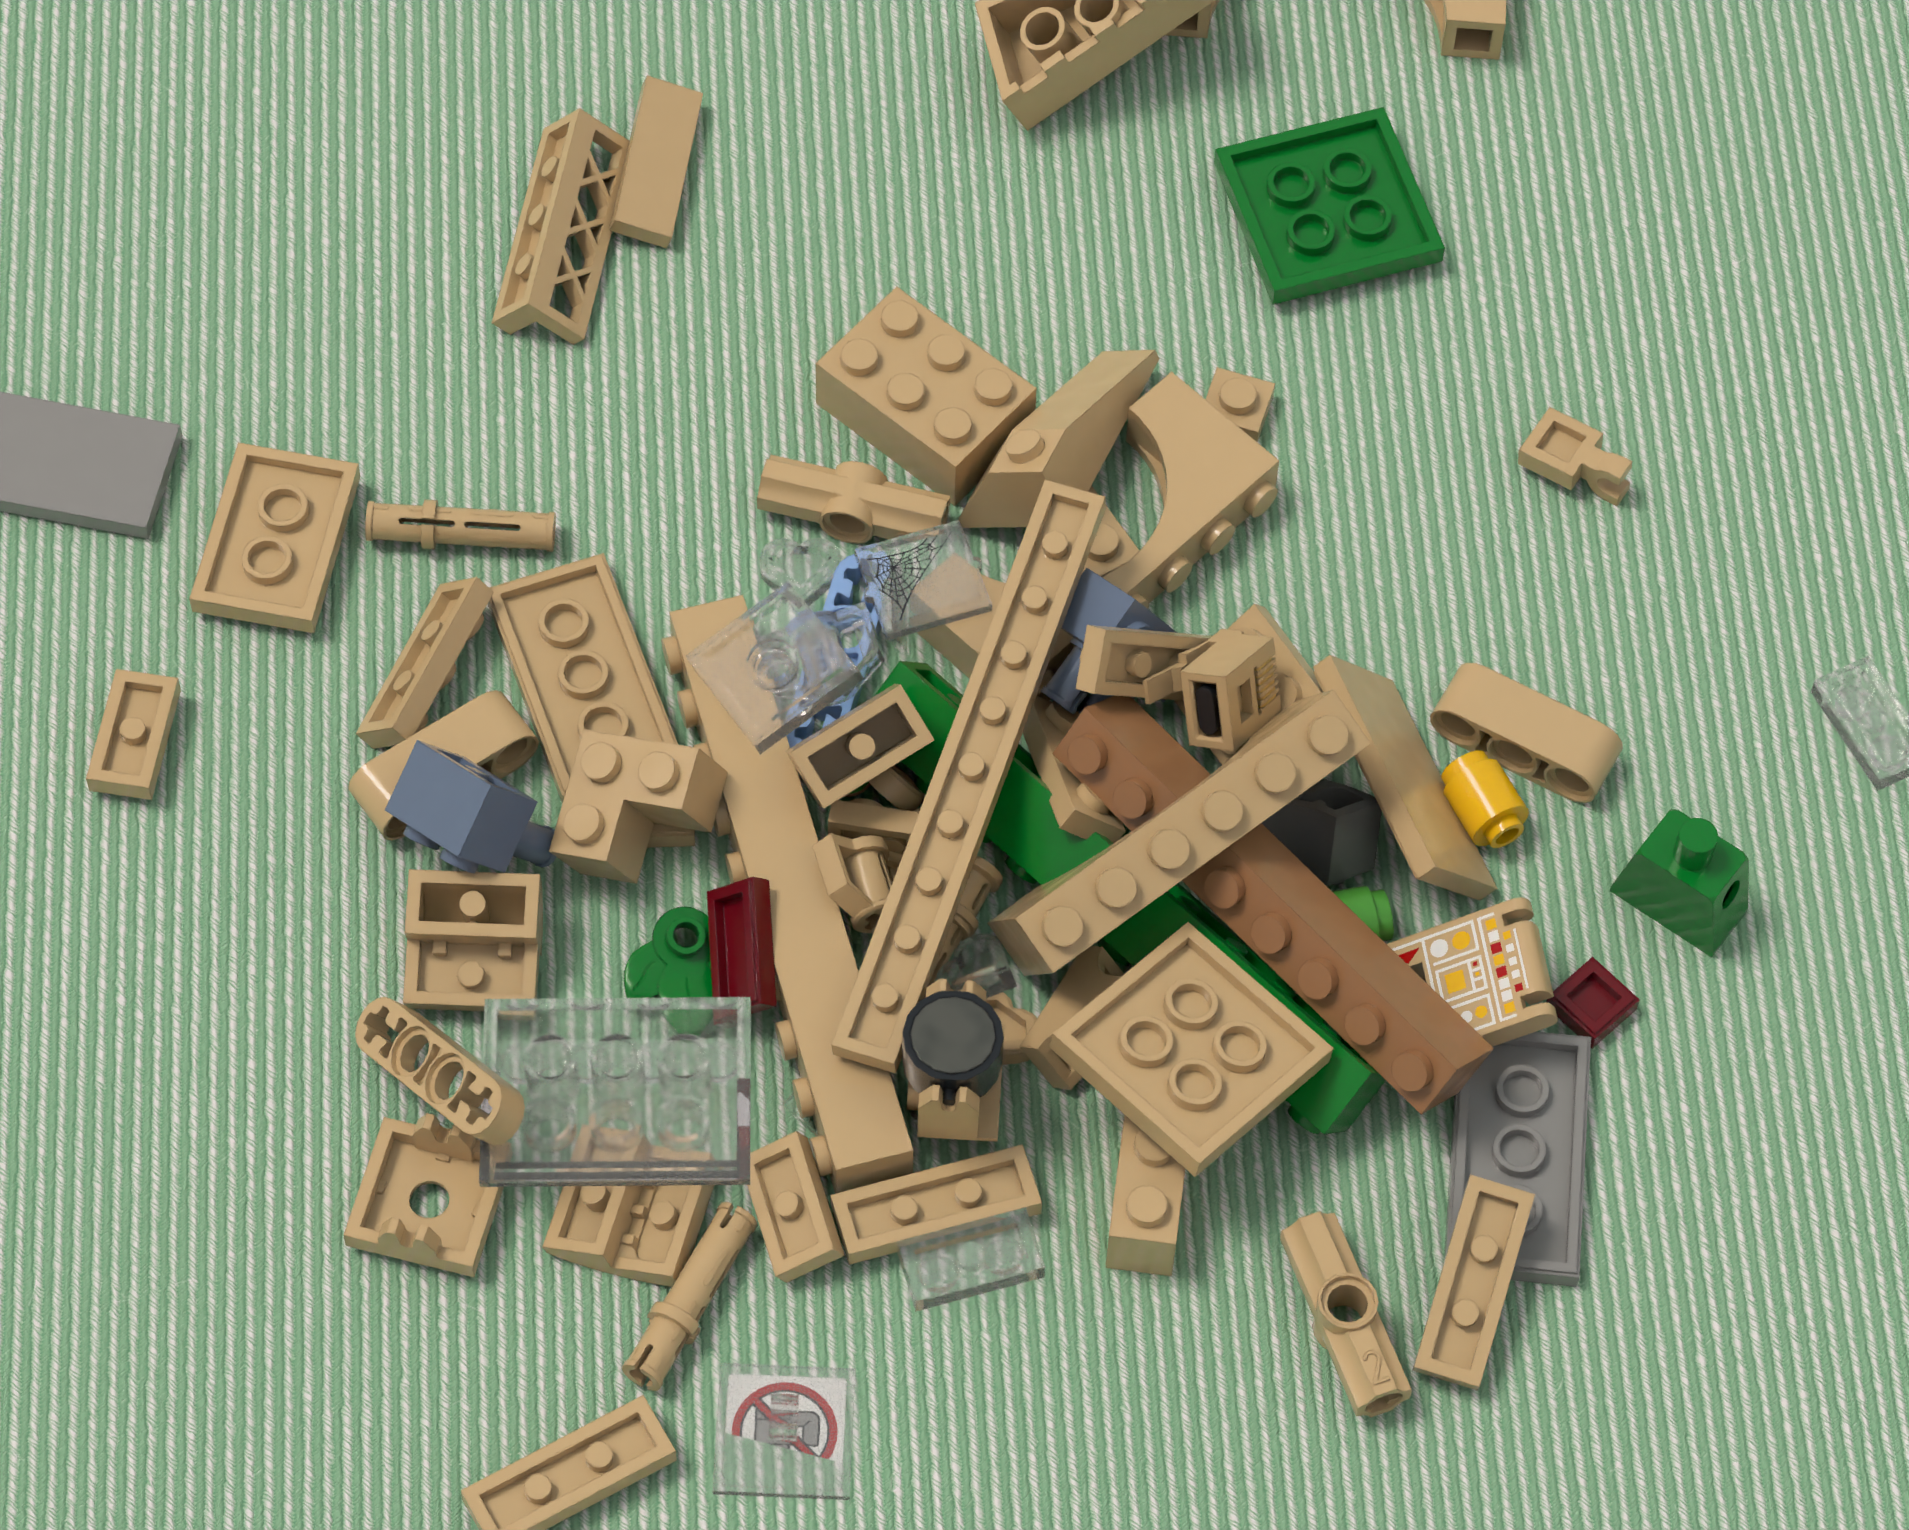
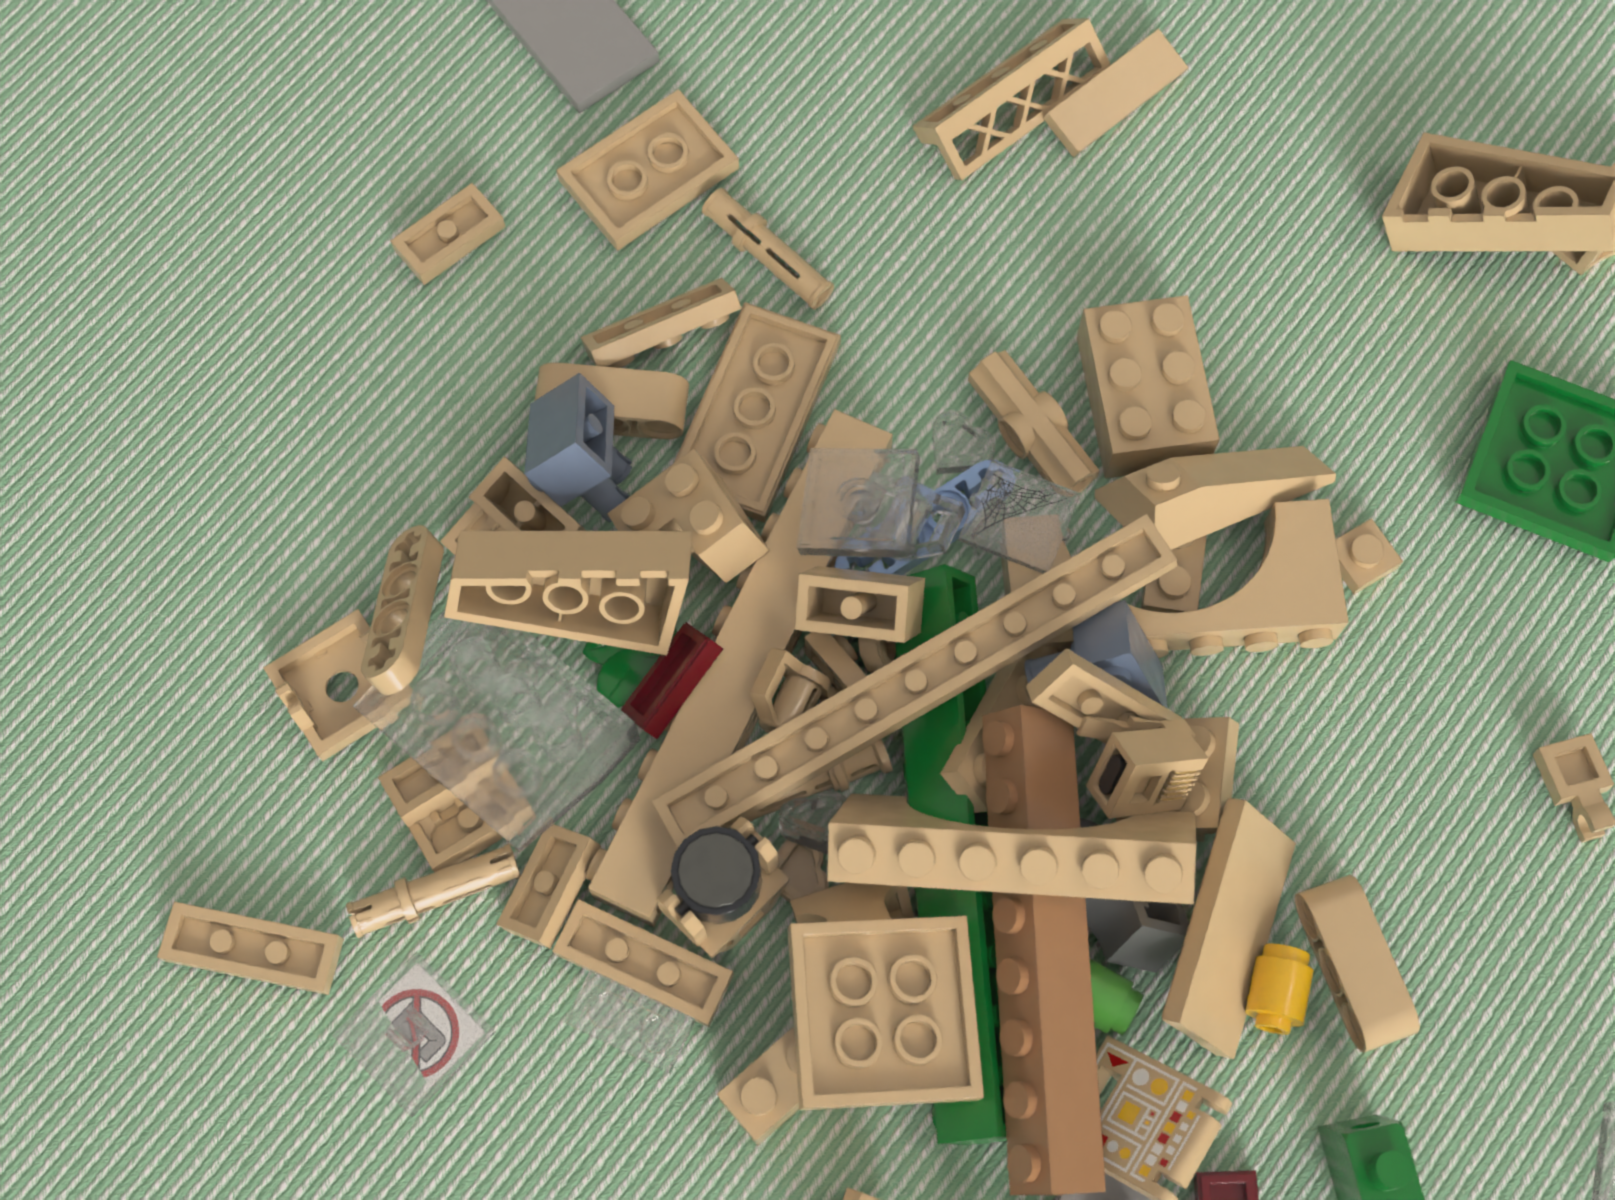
camera: 45 degrees right, 10 degrees up
none -> tan wedge [444,531,692,655]

